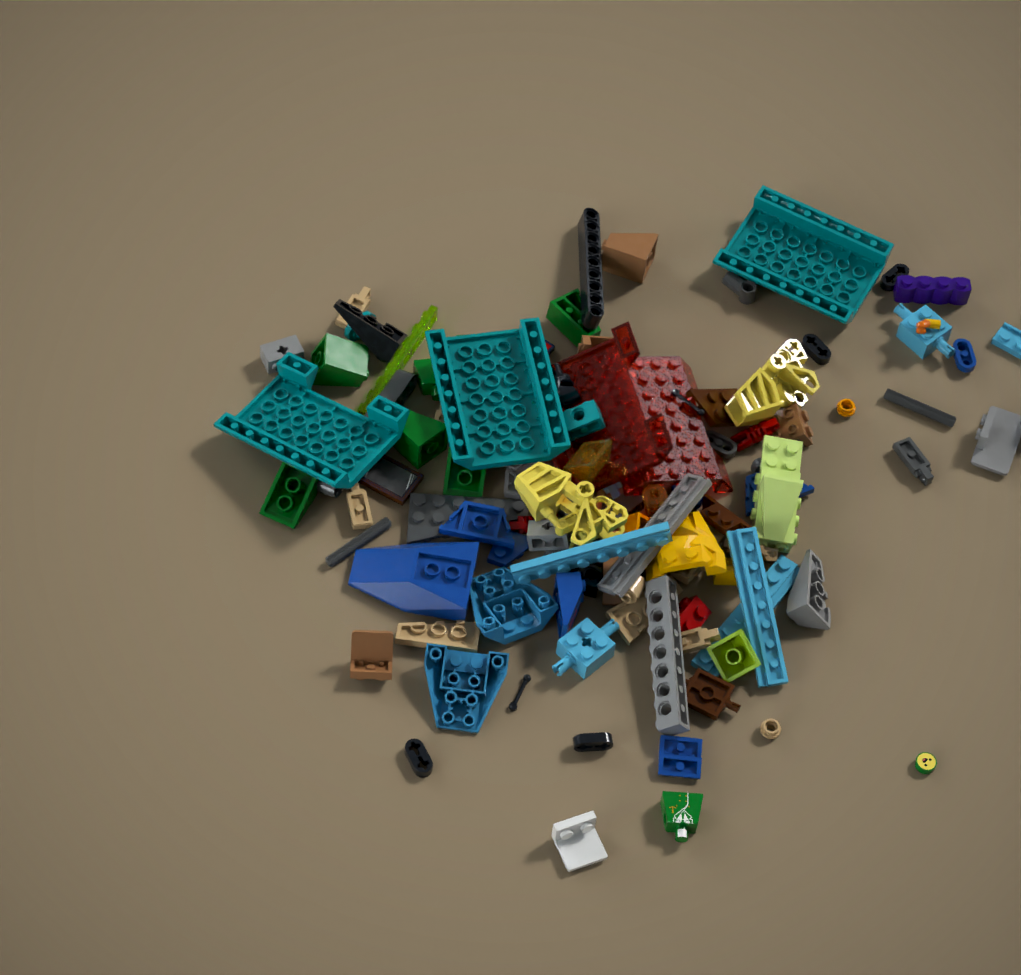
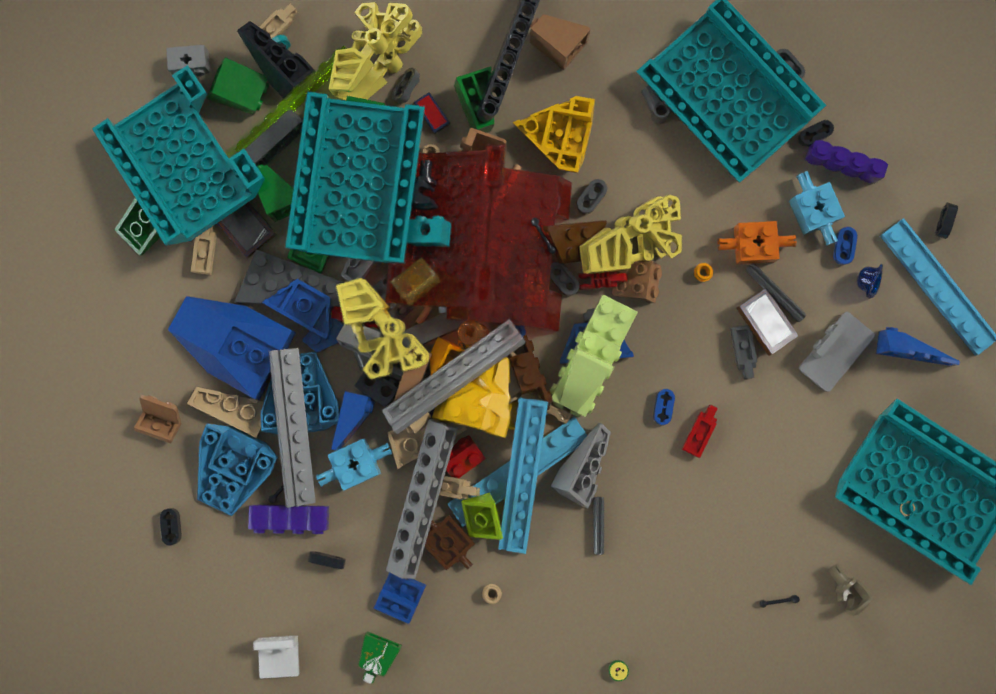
camera: 25 degrees right, 30 degrees up
dark grey axle [325,517,392,567] -> none
medium azure plate [510,521,673,585] -> none
black beam [801,334,831,365] -> none
arm [915,319,941,334] -> none
none -> dark purple brick [248,505,329,534]
none -> light grey plate [269,348,316,508]
none -> light yellow piece [329,2,422,101]
none -> dark grey plate [392,68,420,104]
none -> yellow wedge [513,96,595,173]
none -> dark grey plate [577,179,607,214]
none -> dark grey axle [593,497,604,555]
none -> blue beam [653,389,675,425]
none -> red hinge [681,405,718,458]
none -> orange brick [717,221,797,265]
none -> tile [736,289,798,356]
none -> clear blue hat [857,264,883,299]

